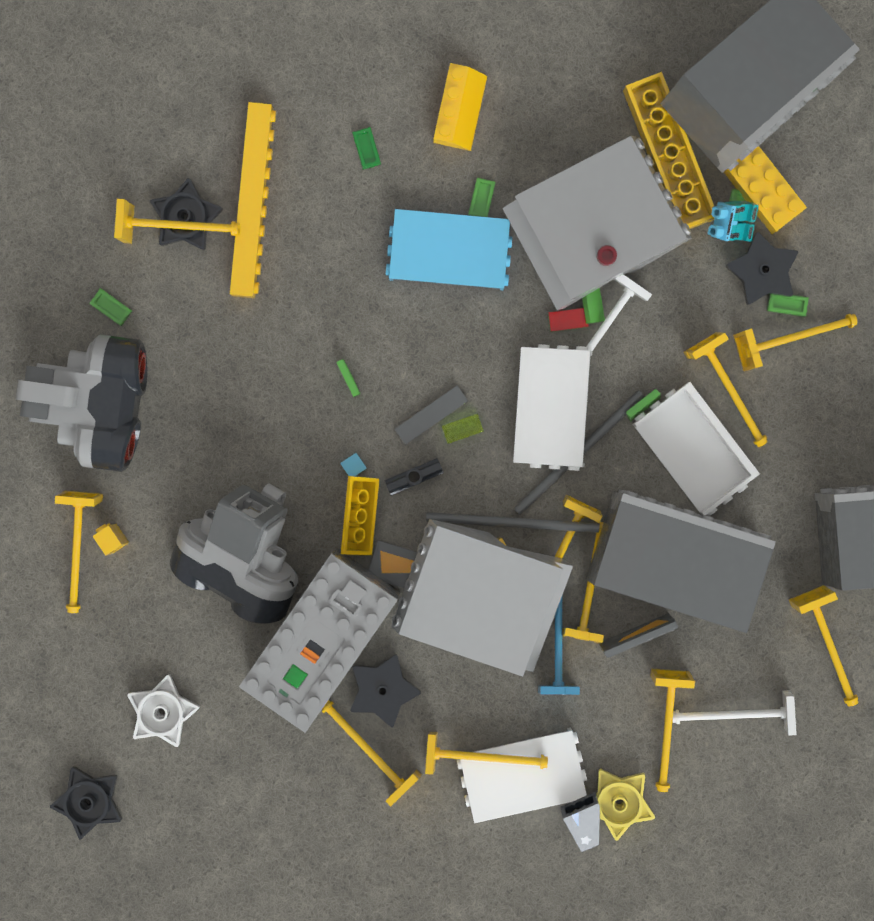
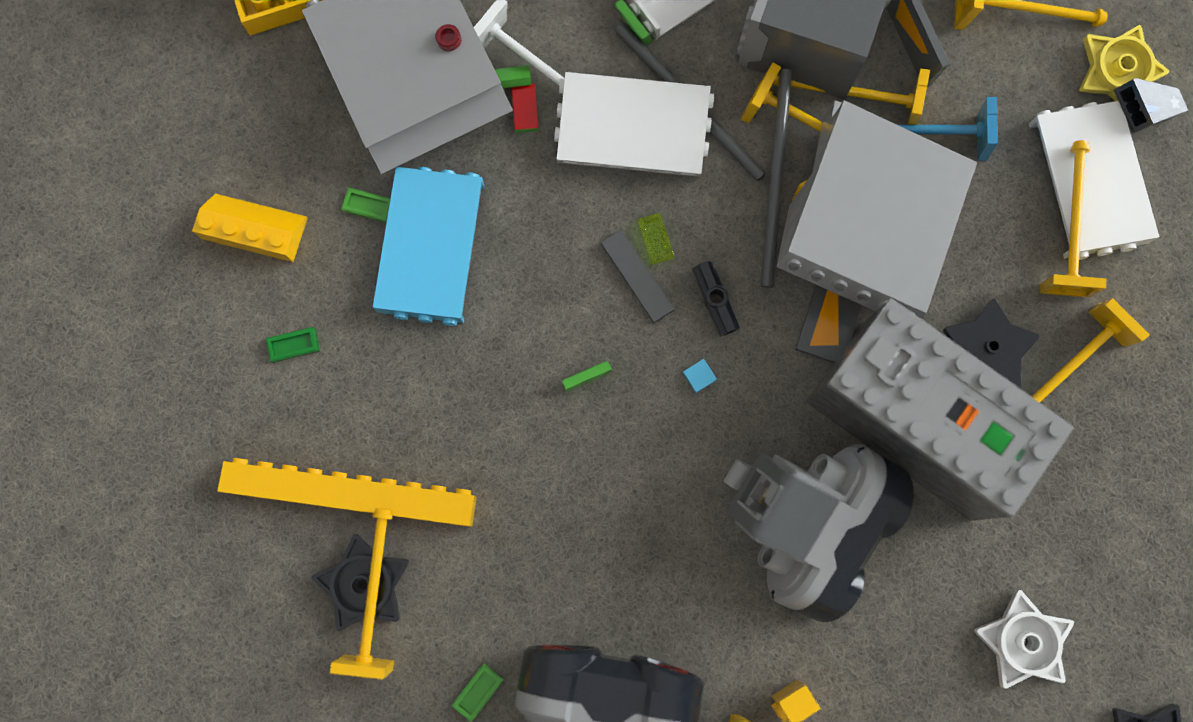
camera: 85 degrees left, 10 degrees down
yellow slope [341,476,379,555] -> none

